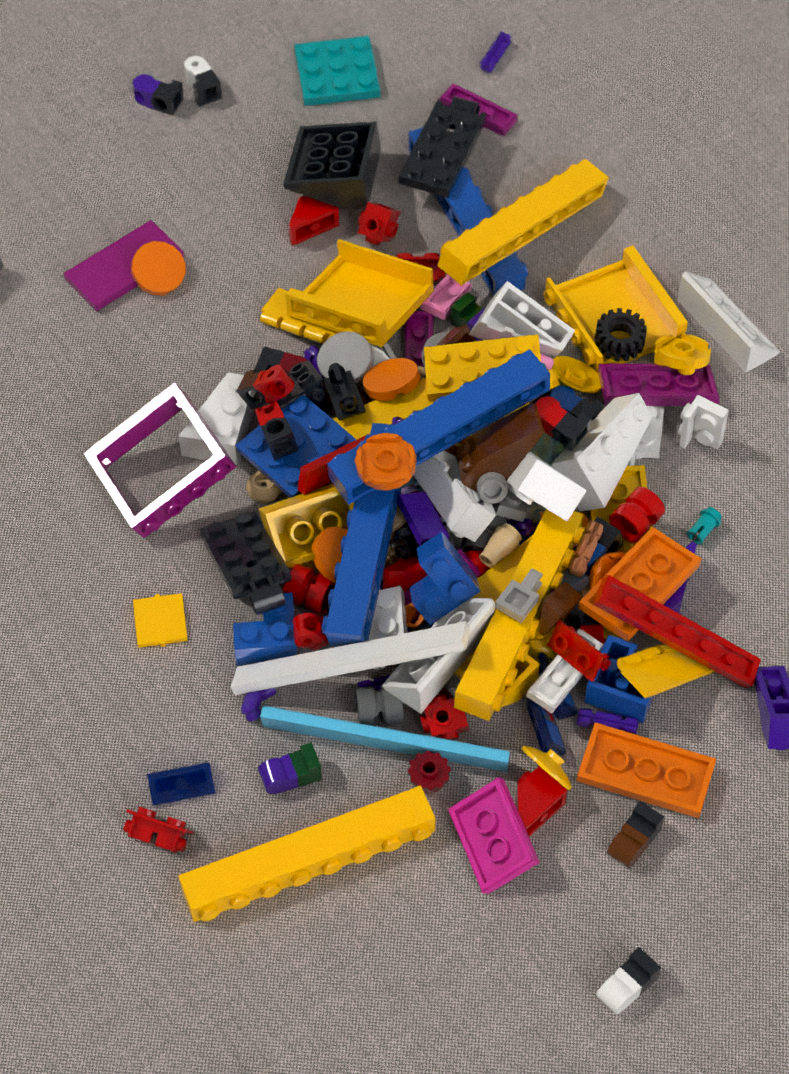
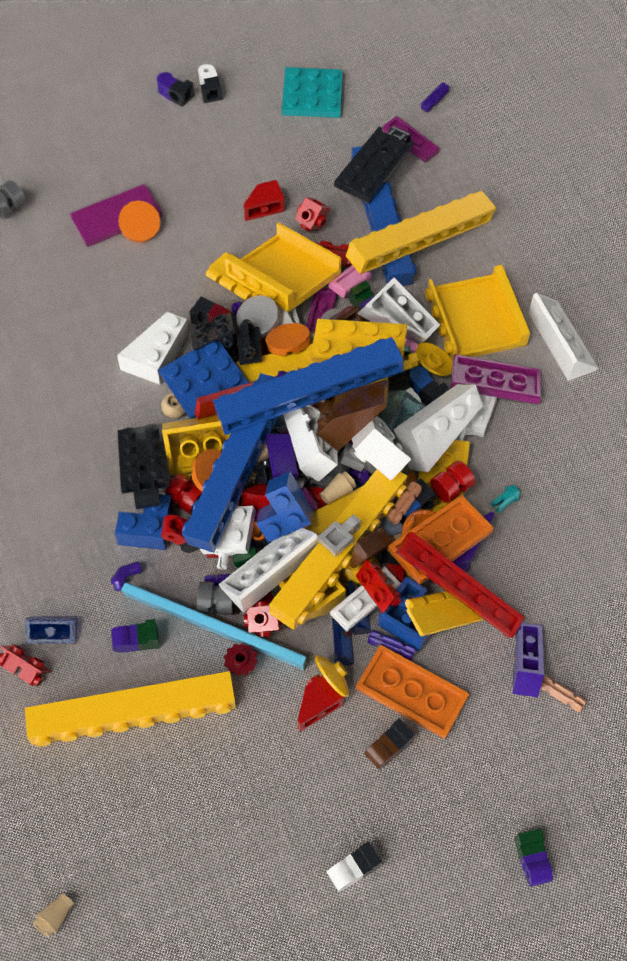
camera: 10 degrees right, 5 degrees up
window [84,382,237,538] -> none
yellow piece [133,593,188,648] -> none
white tile [231,621,470,695] -> none
red leg [236,365,295,409] -> none
black leg [255,401,299,460] -> none
black slope [283,121,381,209] -> none
orange tile [355,433,417,491] -> none
dark pink tile [448,777,540,895] -> none
light grey tile [477,472,508,504] -> none
leg [535,396,591,451] -> none
black tyre [595,308,647,362] -> none
yellow plate [654,334,711,375] -> none
white bracket [678,395,729,450] -> none

